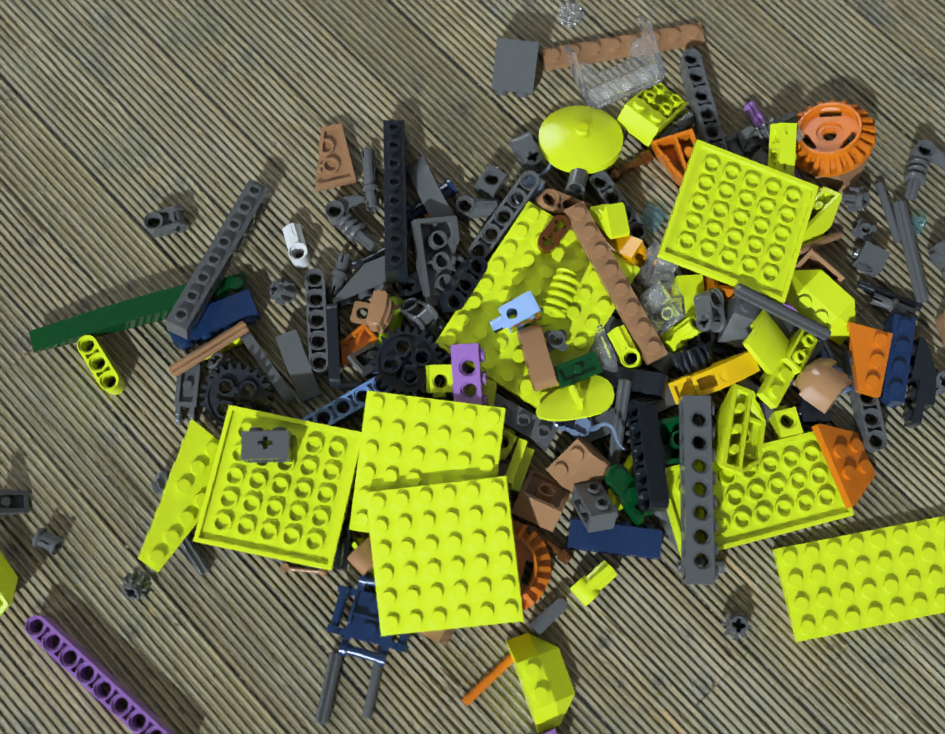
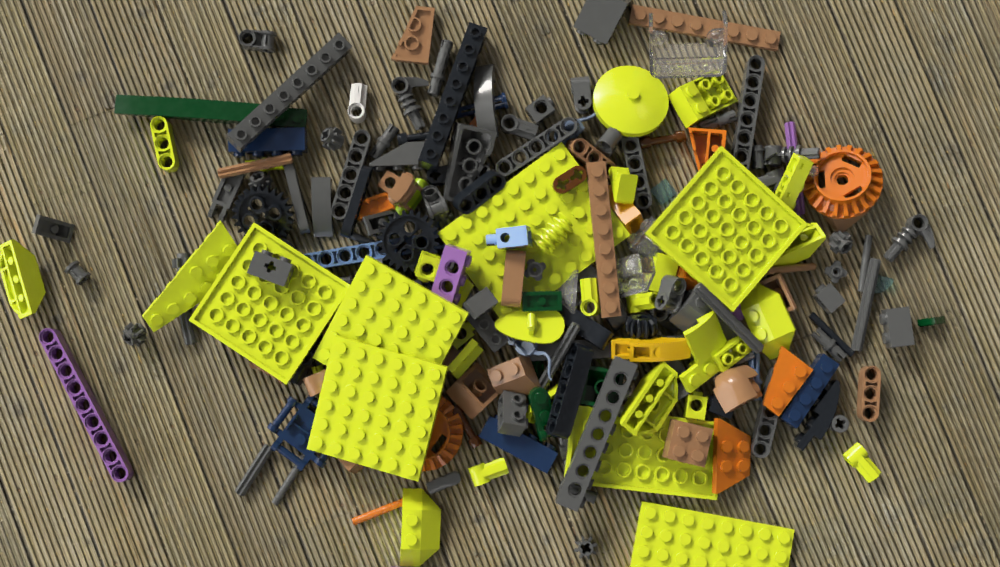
camera: 20 degrees right, 10 degrees up
none -> dark grey slope [463,286,498,320]
none -> medium nougat brick [662,419,713,468]

